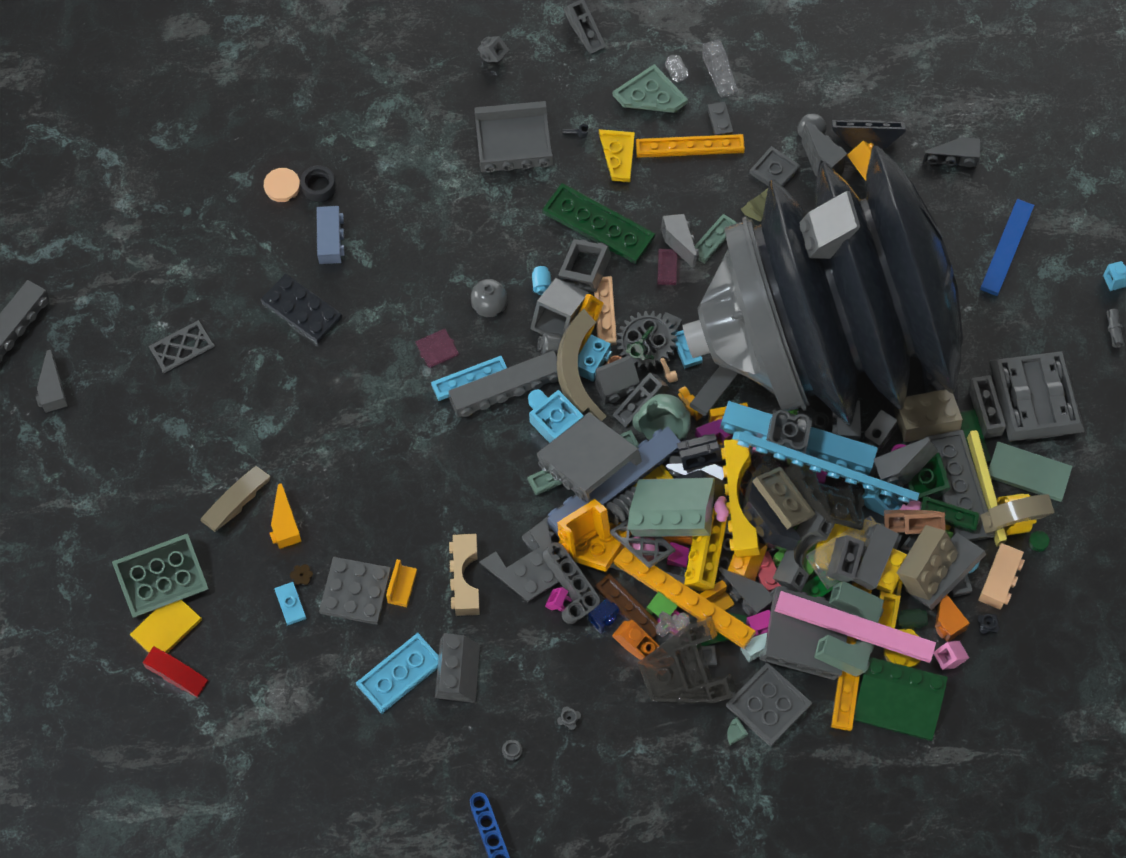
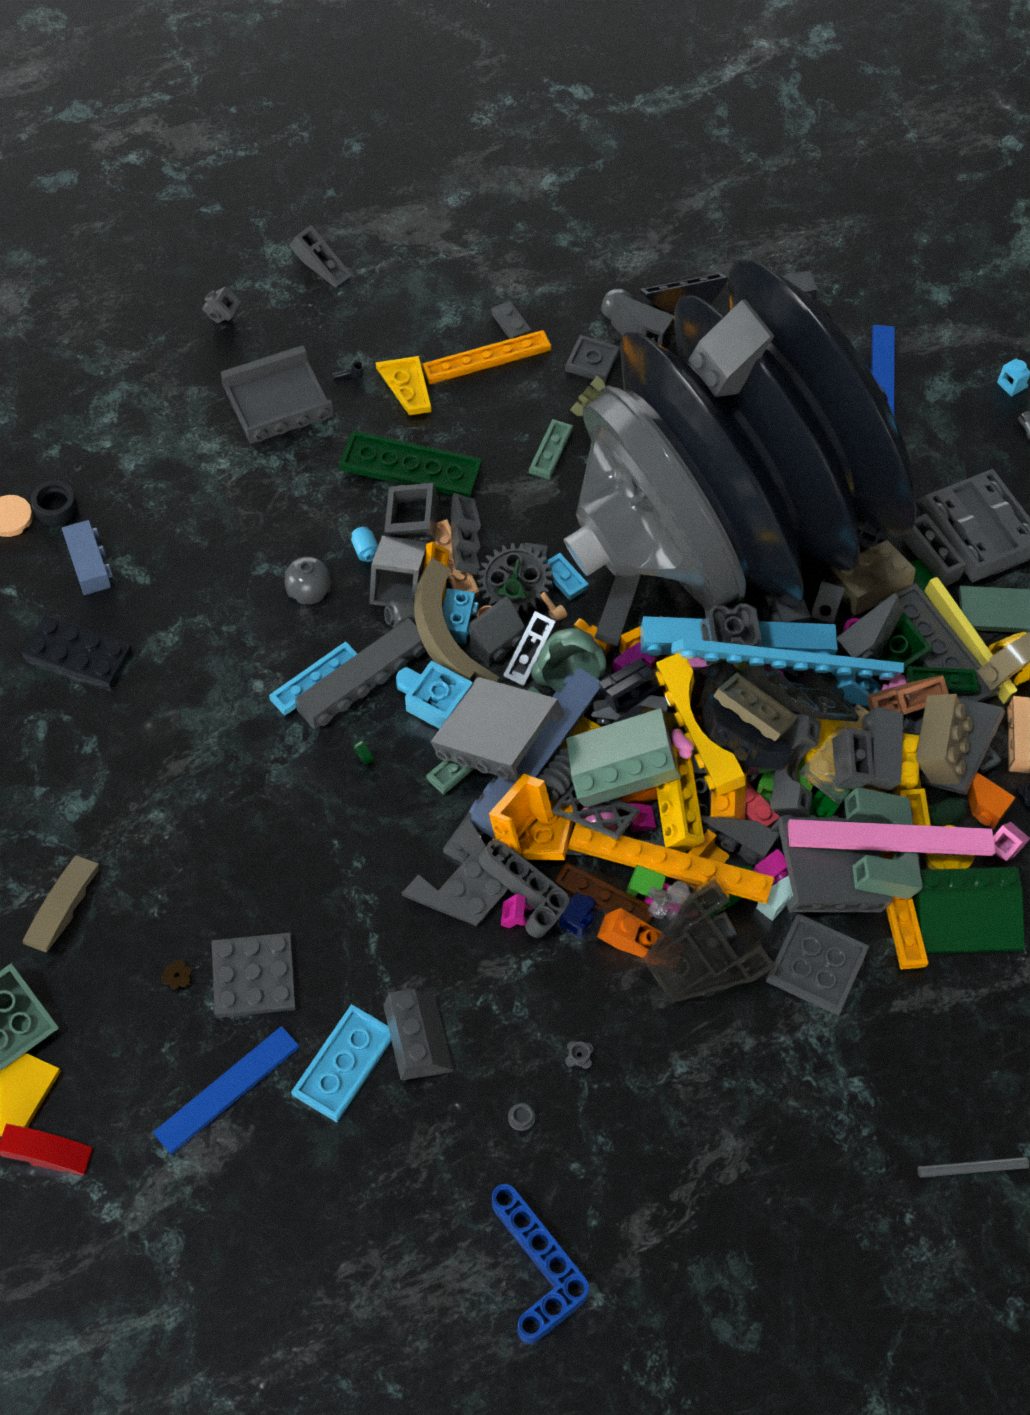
camera: 20 degrees left, 5 degrees down
light orange slope [270,483,301,549] -> none
medium azure plate [274,582,306,626] -> none
light orange panel [386,559,417,607] -> none
clear pink piece [415,329,458,368] -> none
tan arch [449,534,480,616] -> none
sand green plate [613,64,688,113] -> none
clear pink tile [657,249,677,285] -> none
slope [661,214,699,268] -> none
clear brick [665,55,688,82] -> none
clear slope [702,39,738,98] -> none
sand green tile [727,717,748,746] -> none
none -> blue tile [153,1026,299,1155]
none -> dark green tile [352,740,374,765]
none -> dark grey slope [451,493,481,575]

